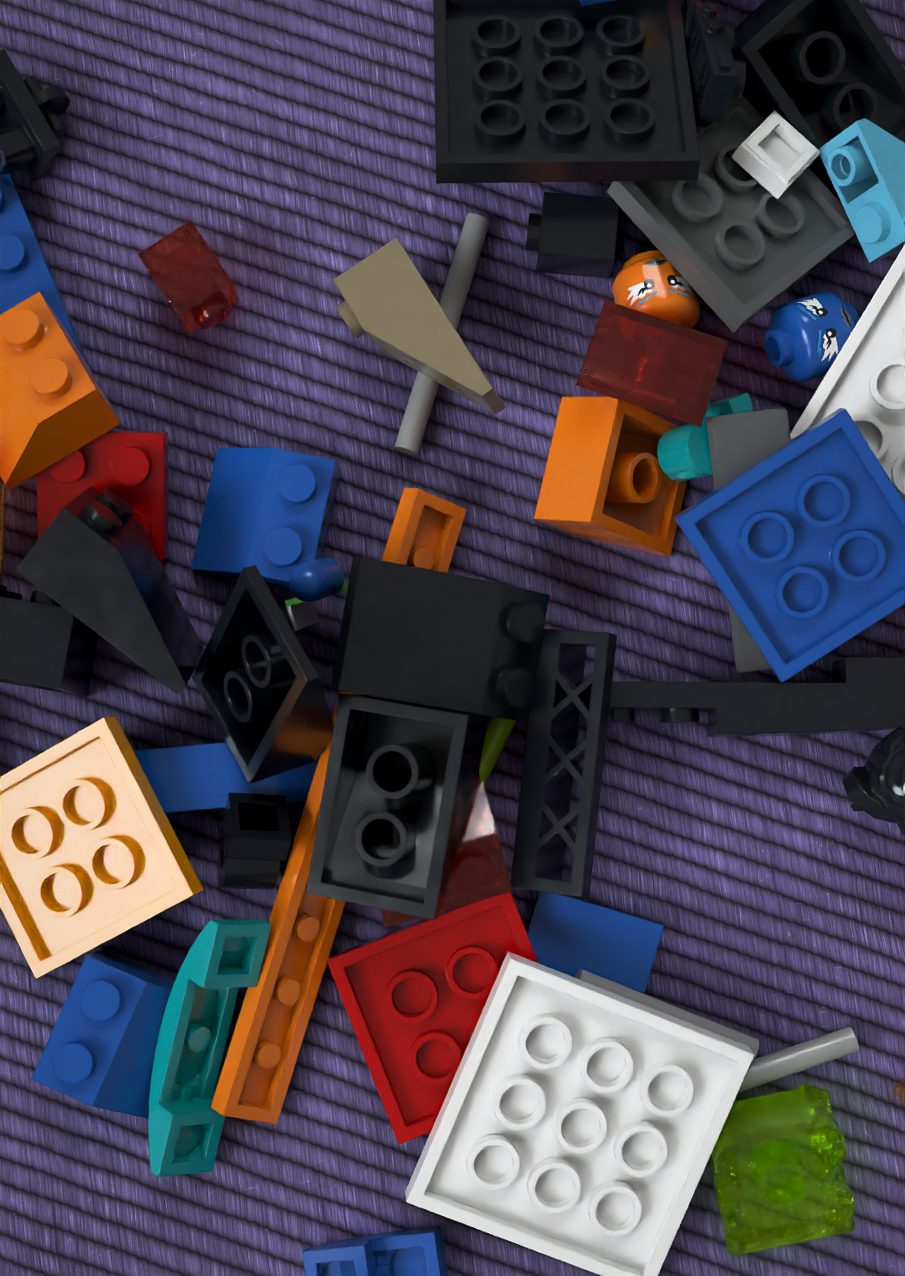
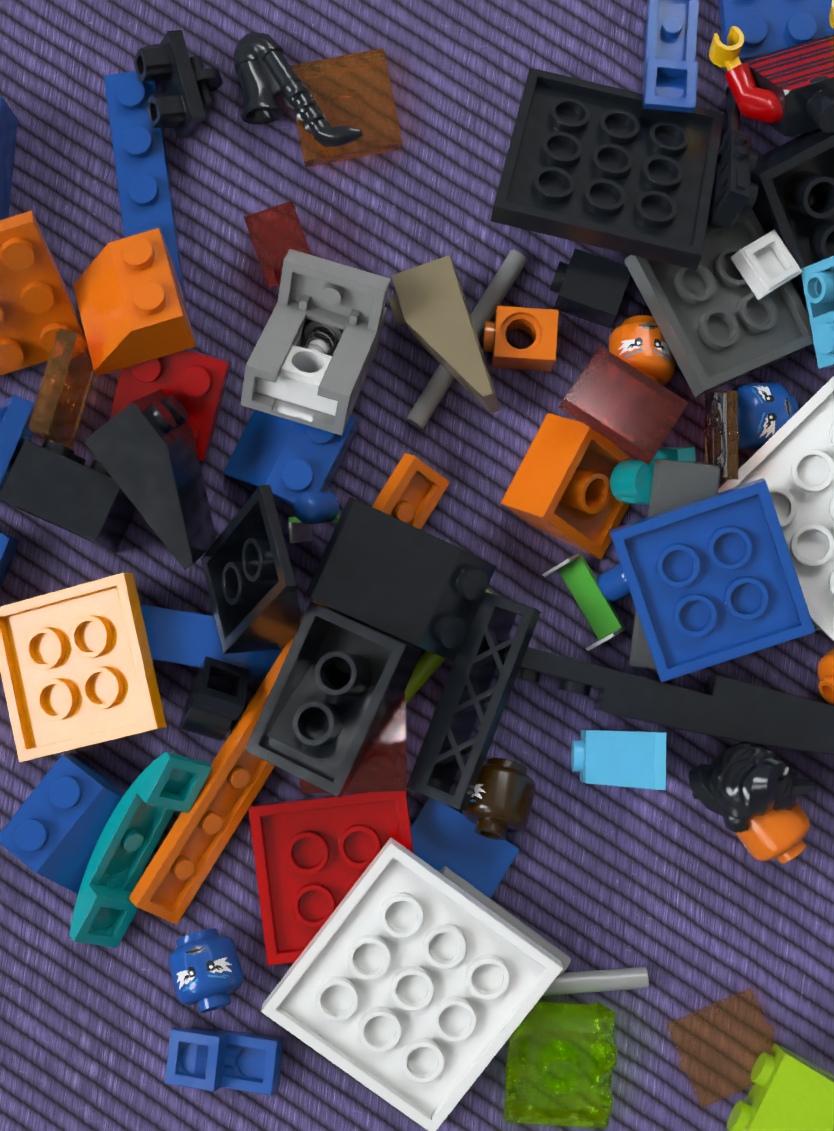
camera: 15 degrees right, 0 degrees up
none -> blue head [168,928,243,1013]
none -> black piece [234,32,363,147]
none -> light grey brick [241,249,390,436]
none -> clear orange tile [290,48,403,167]
none -> dark brown head [462,758,536,840]
none -> orange brick [483,306,559,372]
none -> bright green piece [542,552,630,651]
none -> medium azure slope [571,730,666,790]
none -> piece [704,390,739,480]

